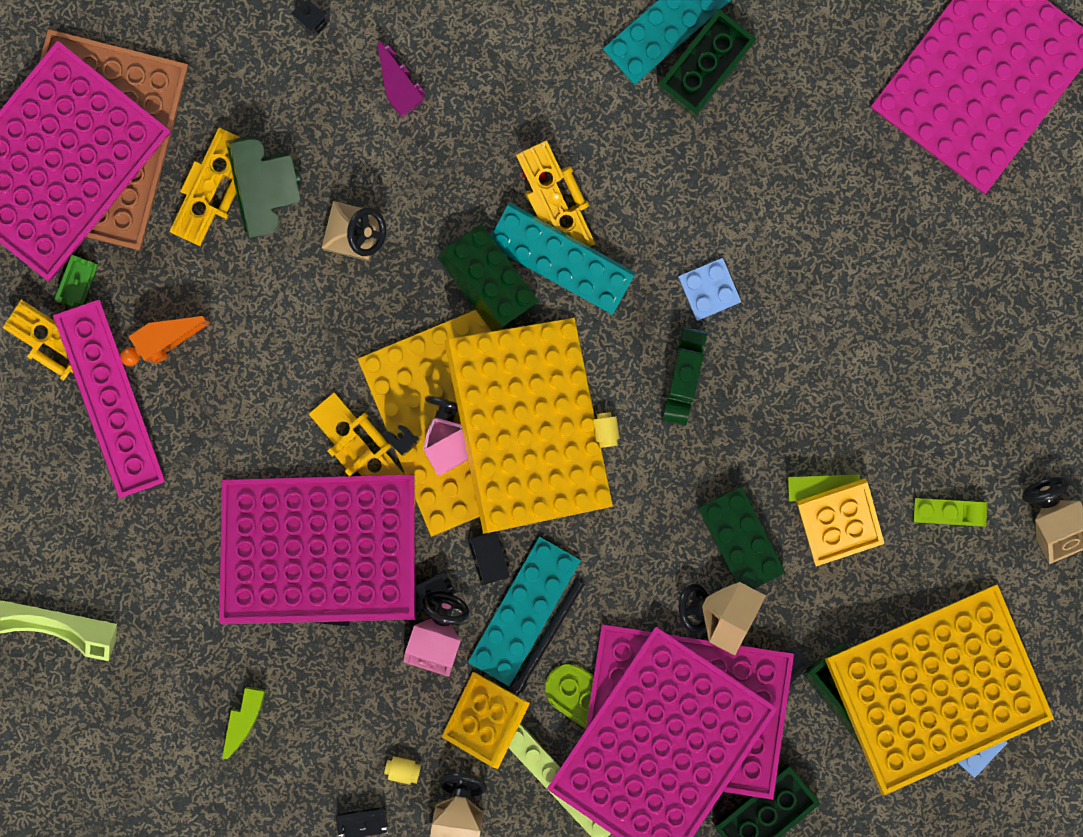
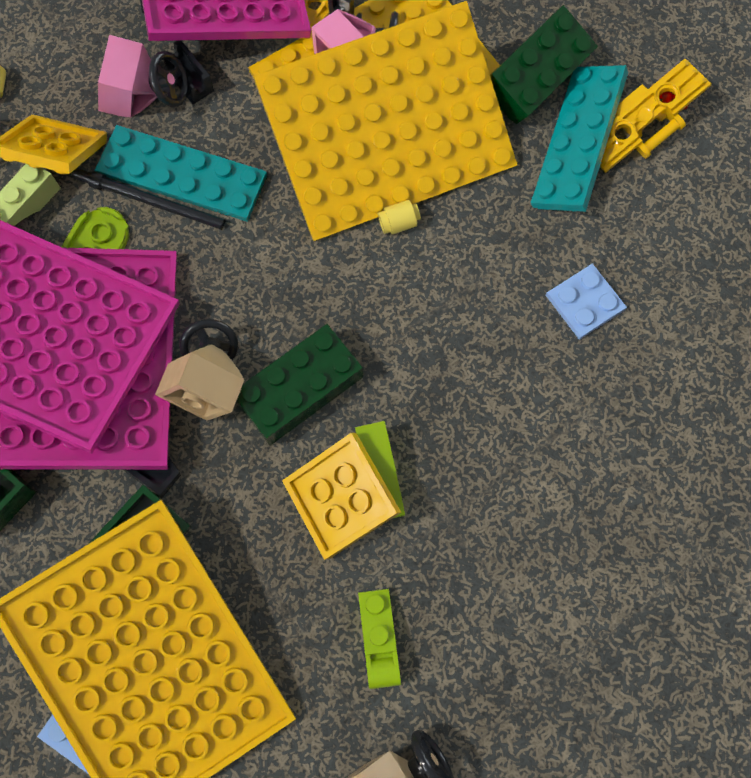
camera: 85 degrees right, 15 degrees down
black hinge [467,531,510,585] -> none
dark green brick [662,327,707,426] -> none

